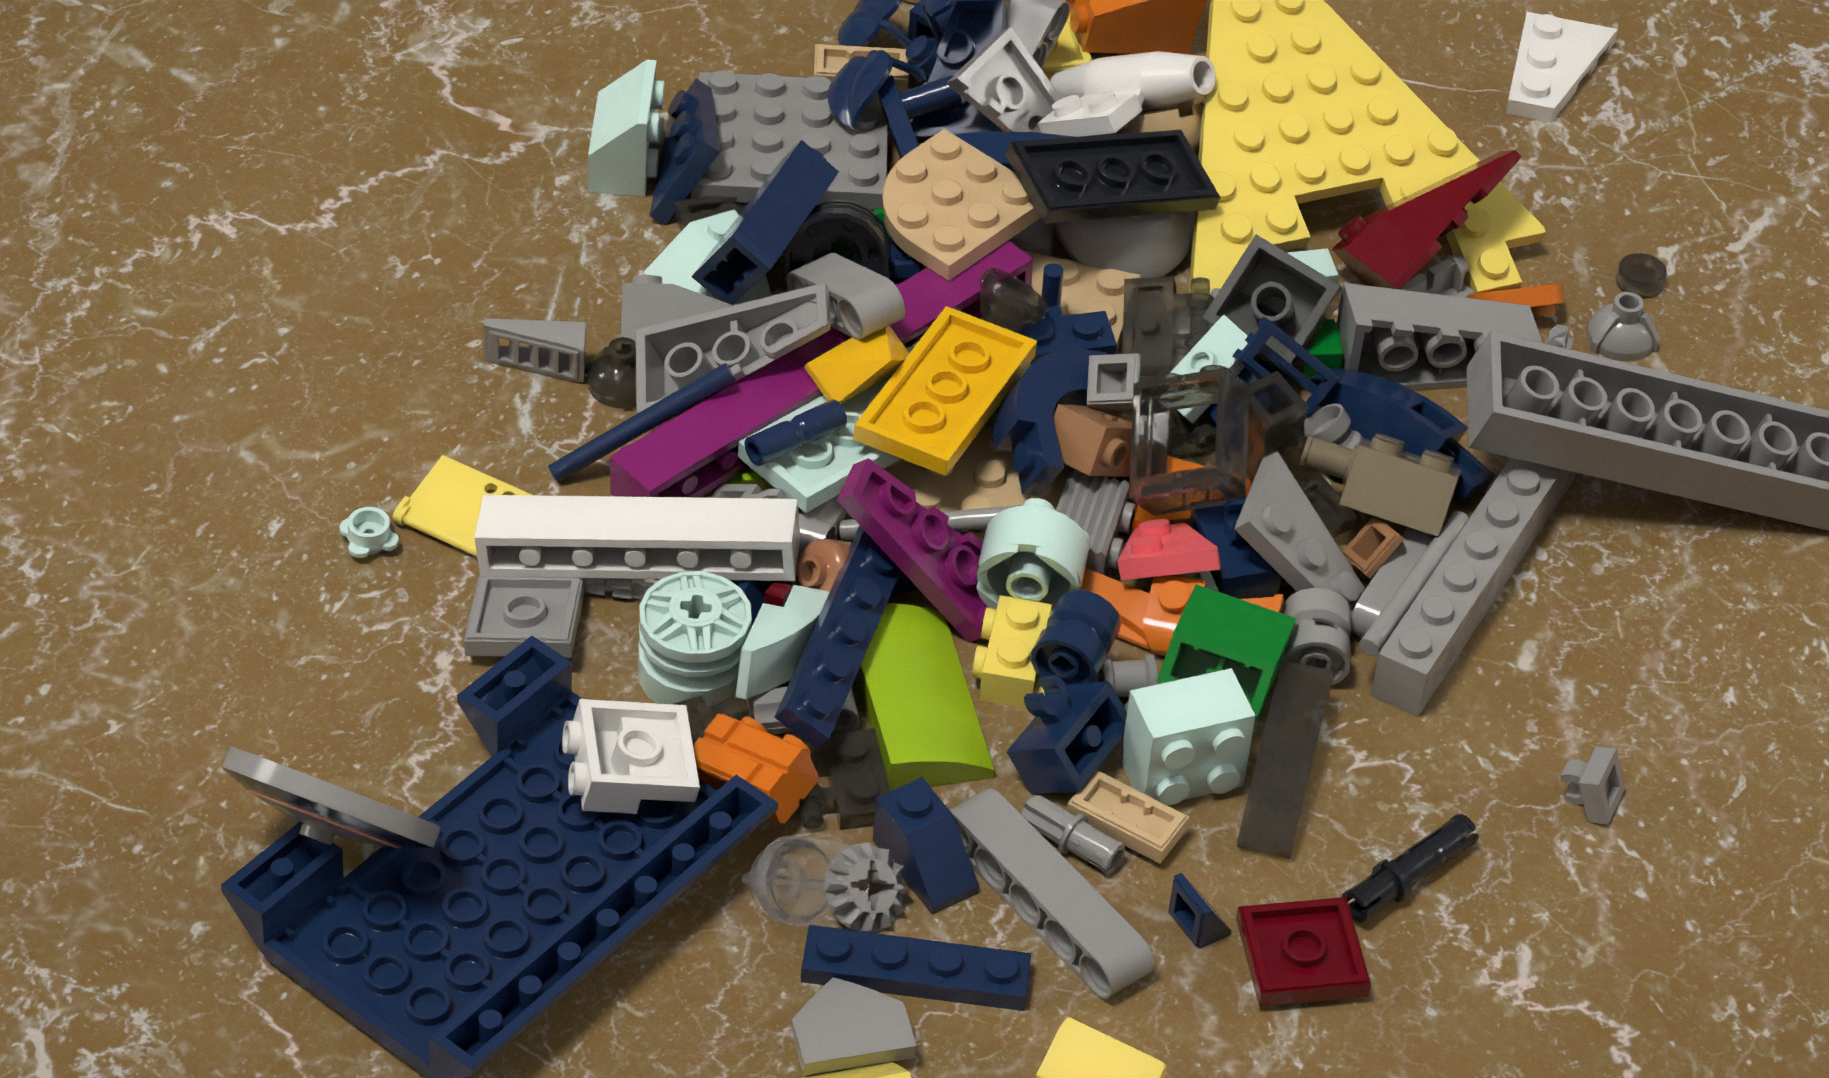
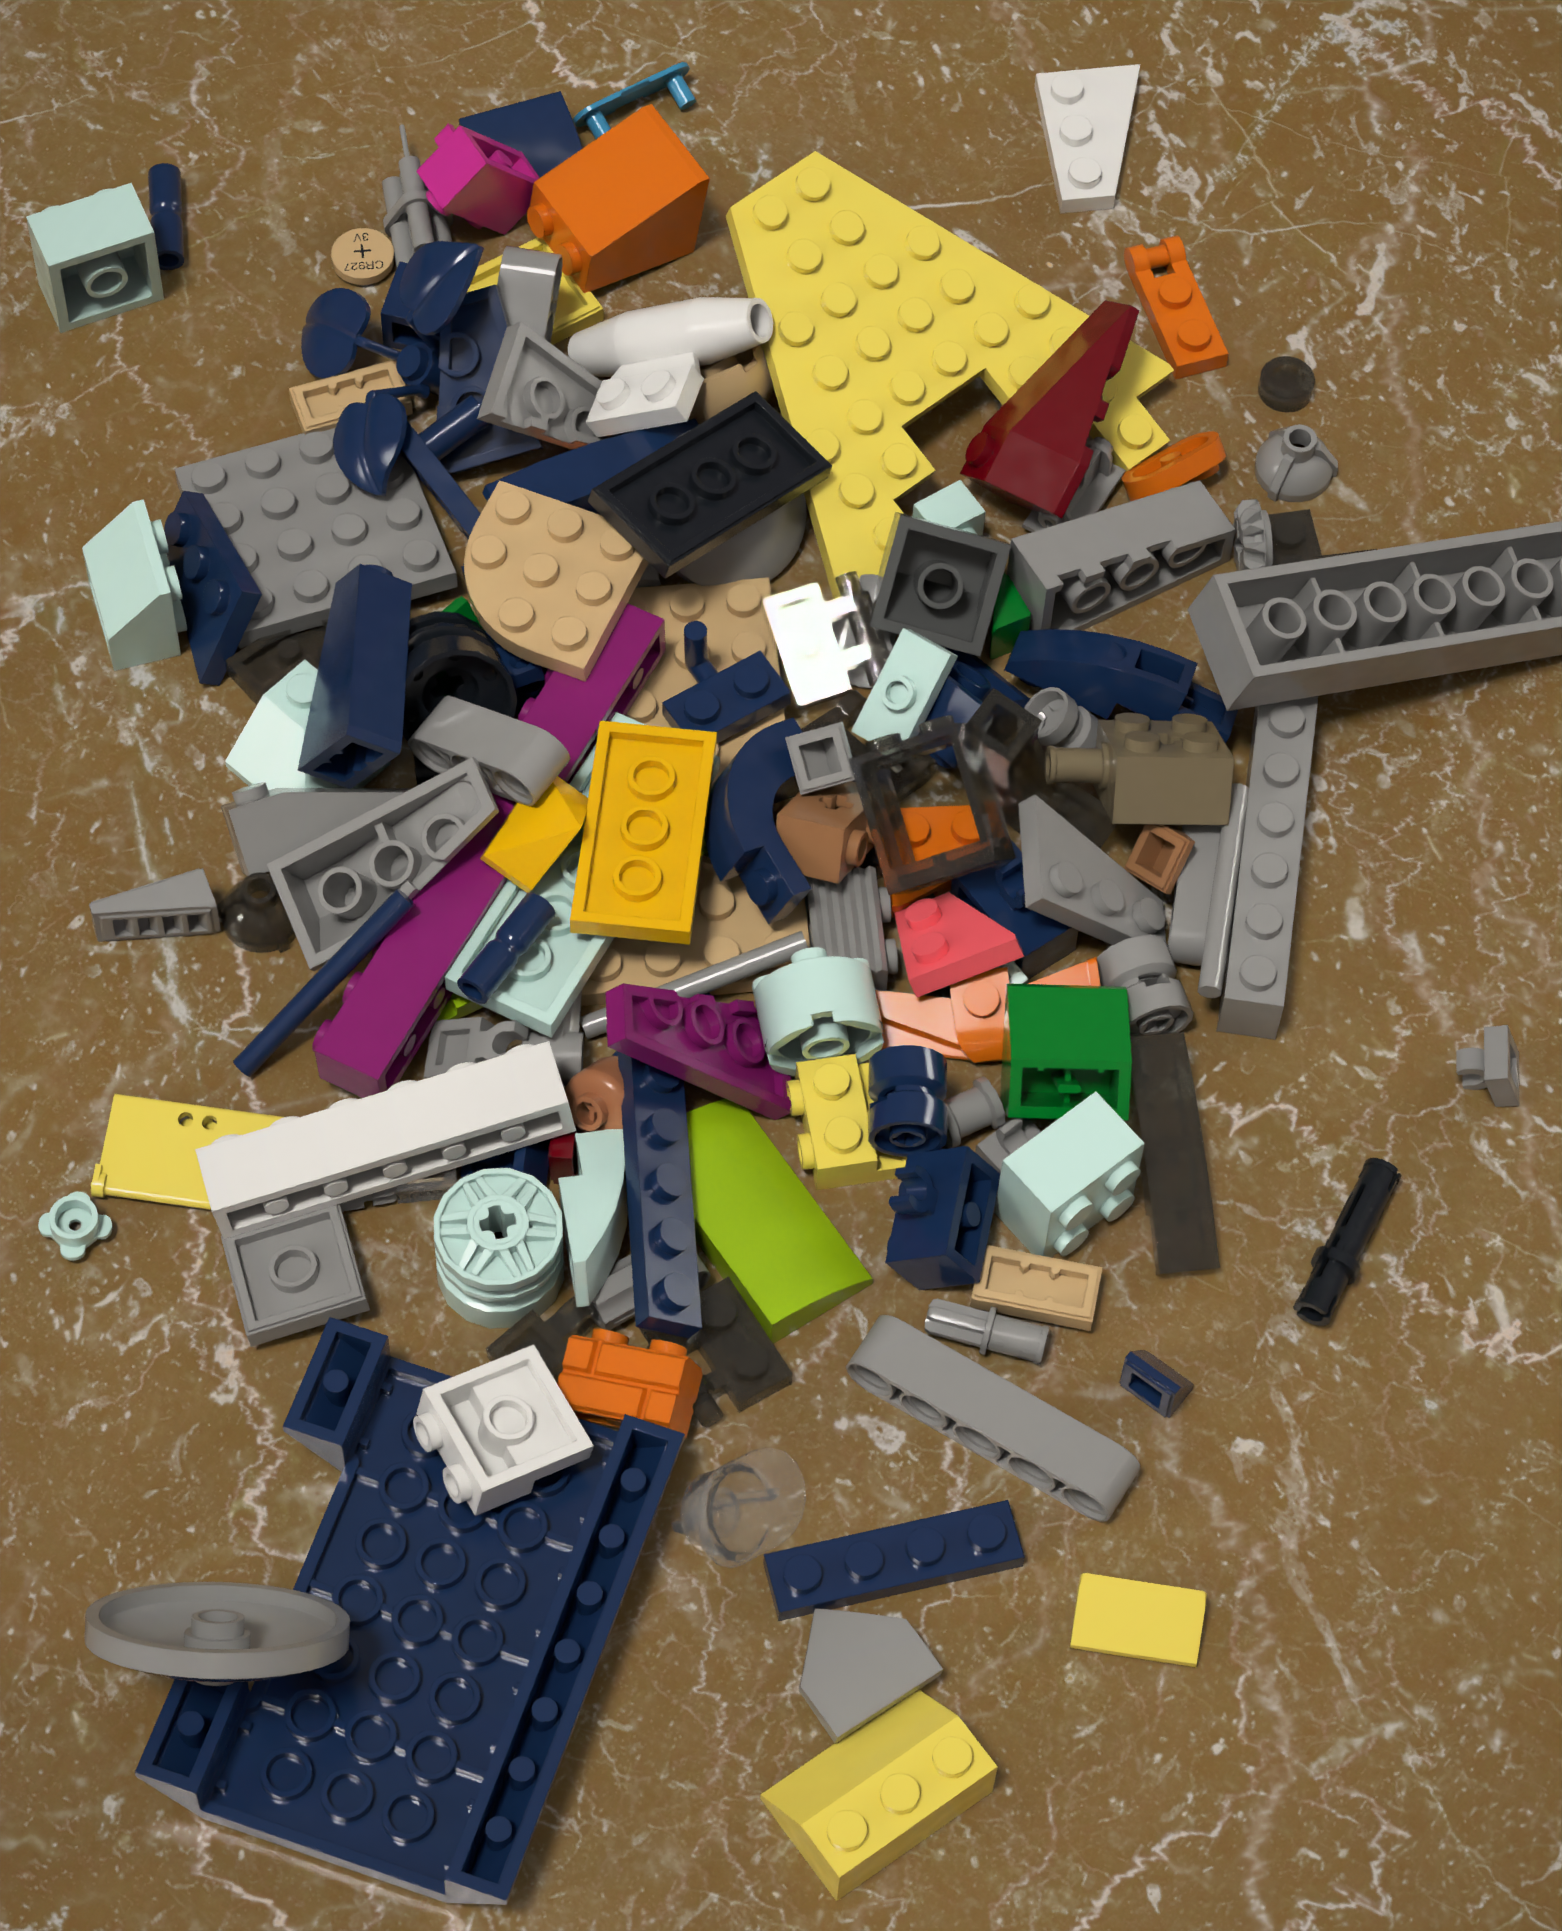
camera: 20 degrees left, 15 degrees up
light grey gear [824,842,910,932] -> none
dark blue slope [872,777,979,915] -> none
clear smoke piece [980,268,1049,332] -> none
dark blue tile [1232,316,1340,417] -> none
dark red plate [1236,897,1371,1007] -> none
none -> orange plate [1124,235,1229,380]

